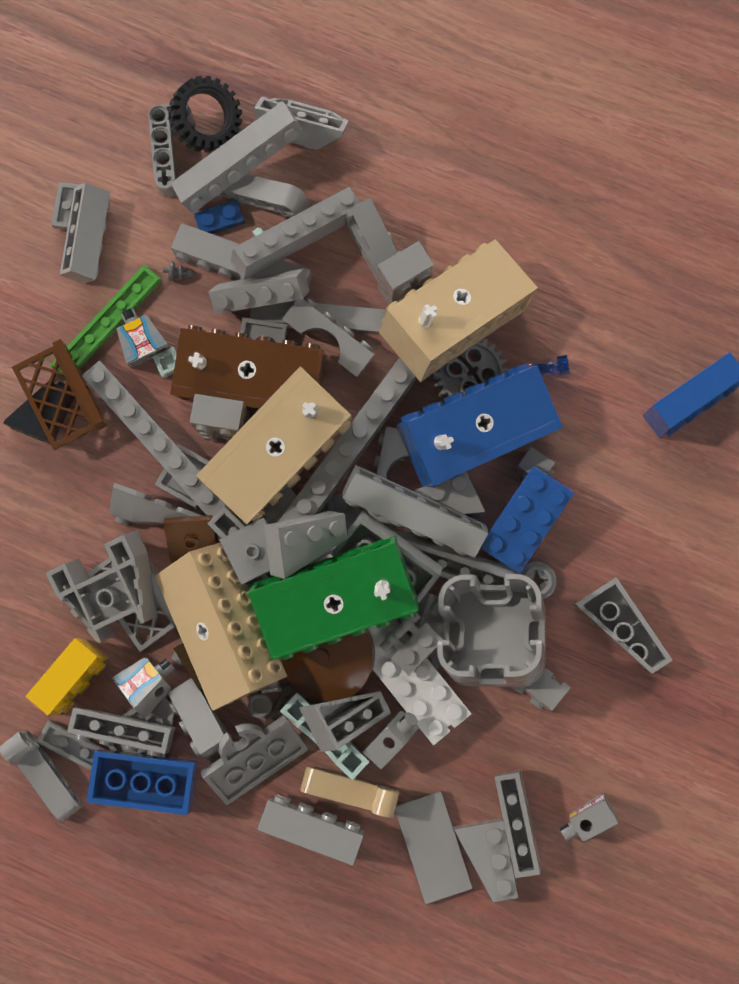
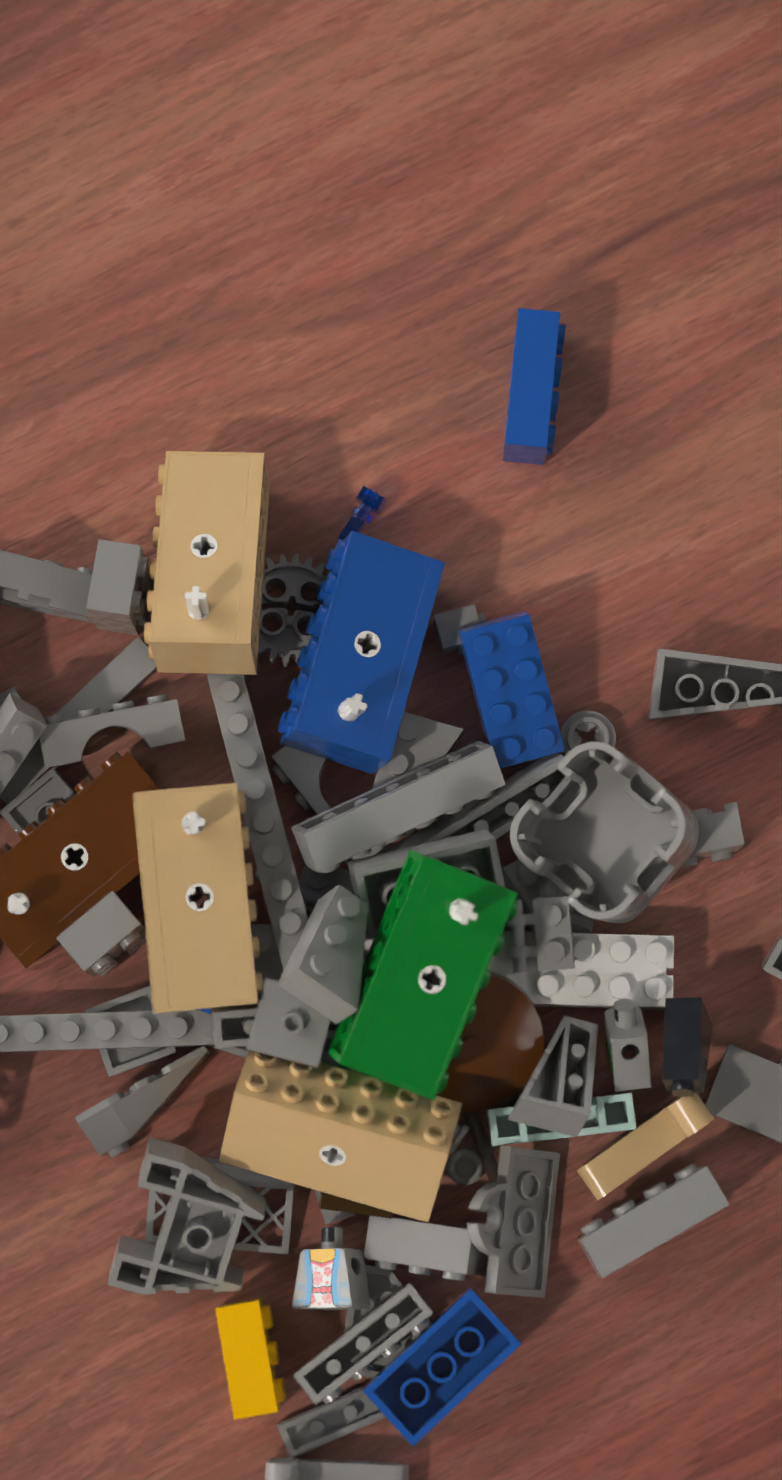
camera: 50 degrees left, 0 degrees up
reddish brown plate [164,515,217,563] -> none
none -> black slope [662,997,712,1097]

